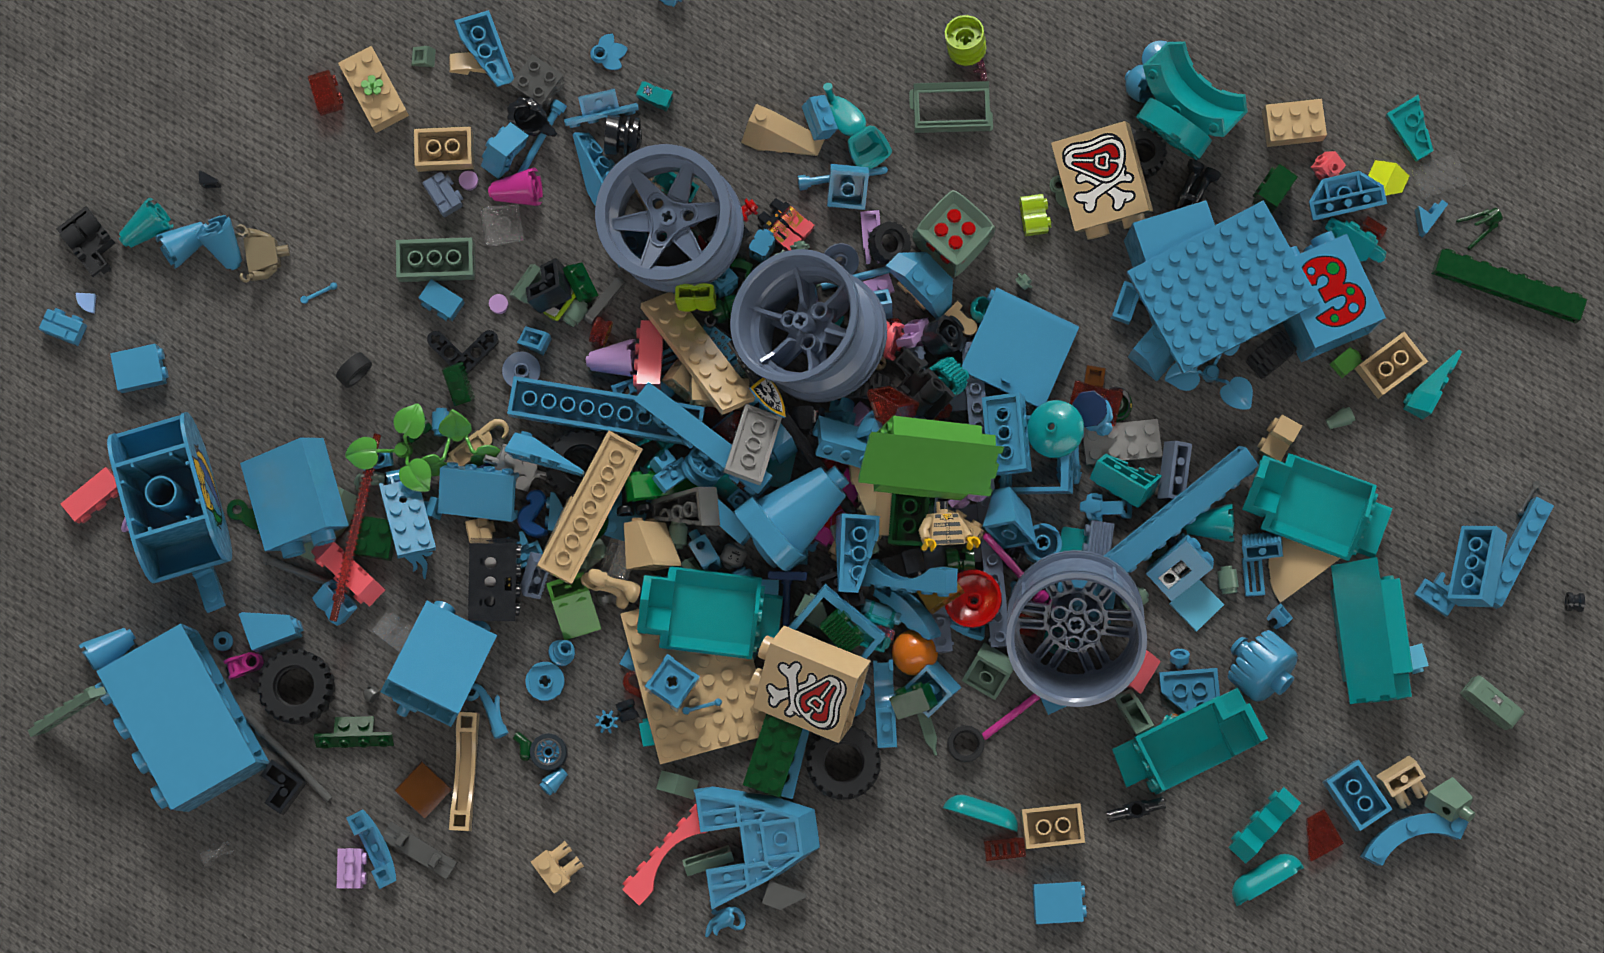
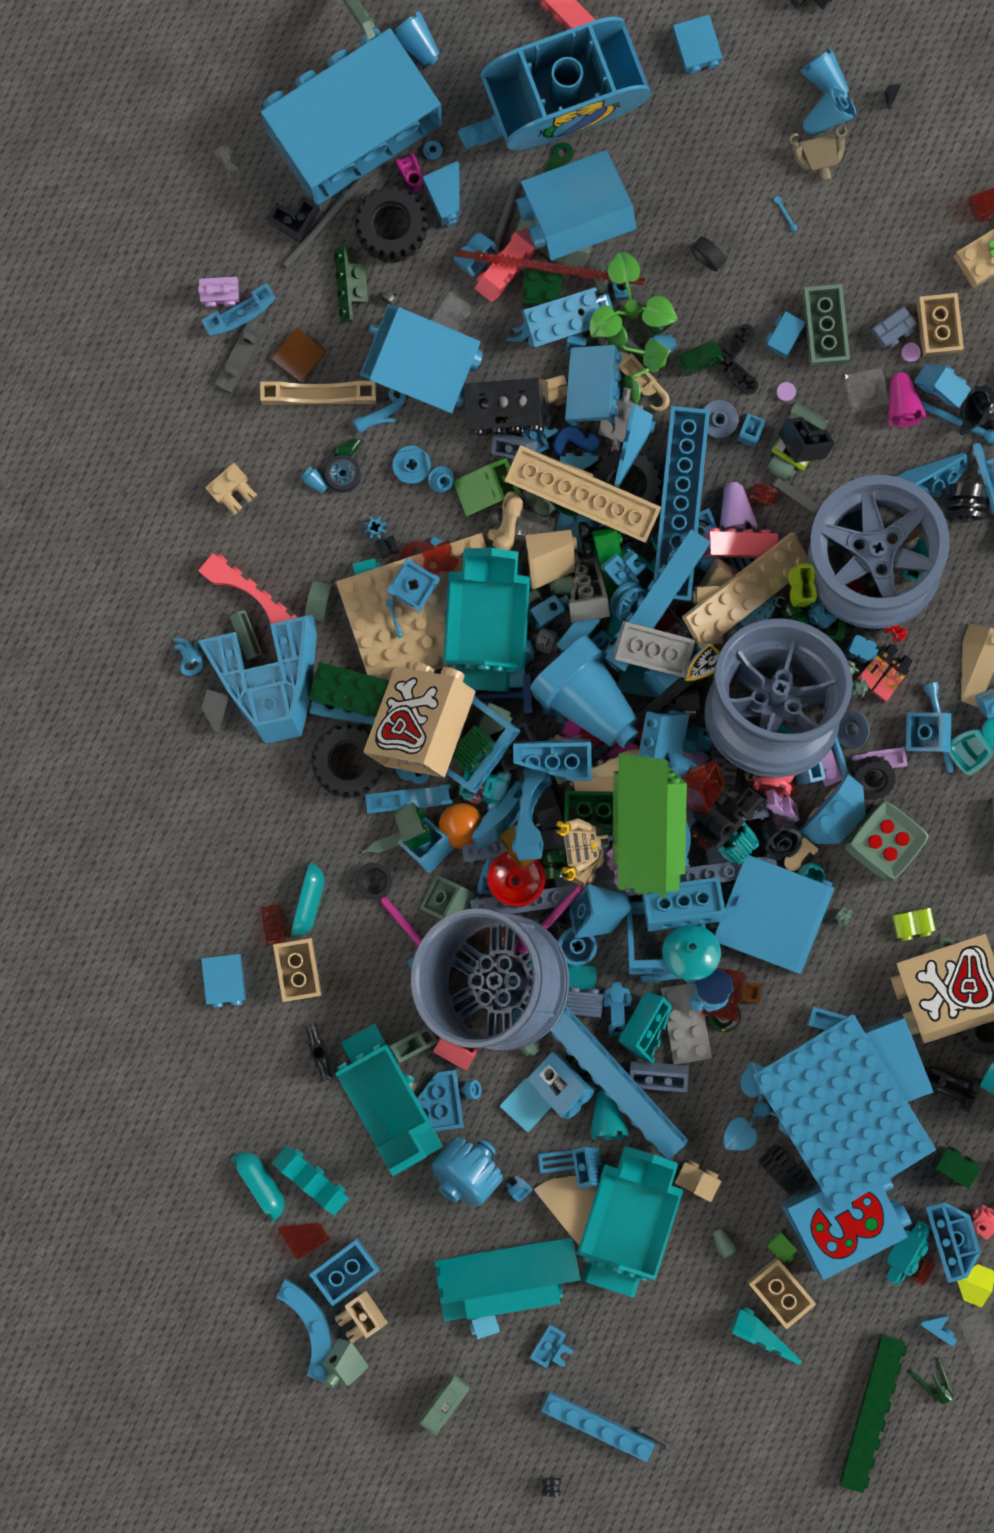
camera: 80 degrees right, 5 degrees up
teal cone [119,198,174,248] -> none
dark green bracket [563,262,599,304] -> none
dark azure slope [1128,324,1175,381] -> none
sand green brick [1217,566,1239,594] -> none
dark azure brick [1447,526,1507,607] -> none
none -> clear red plate [422,541,459,575]

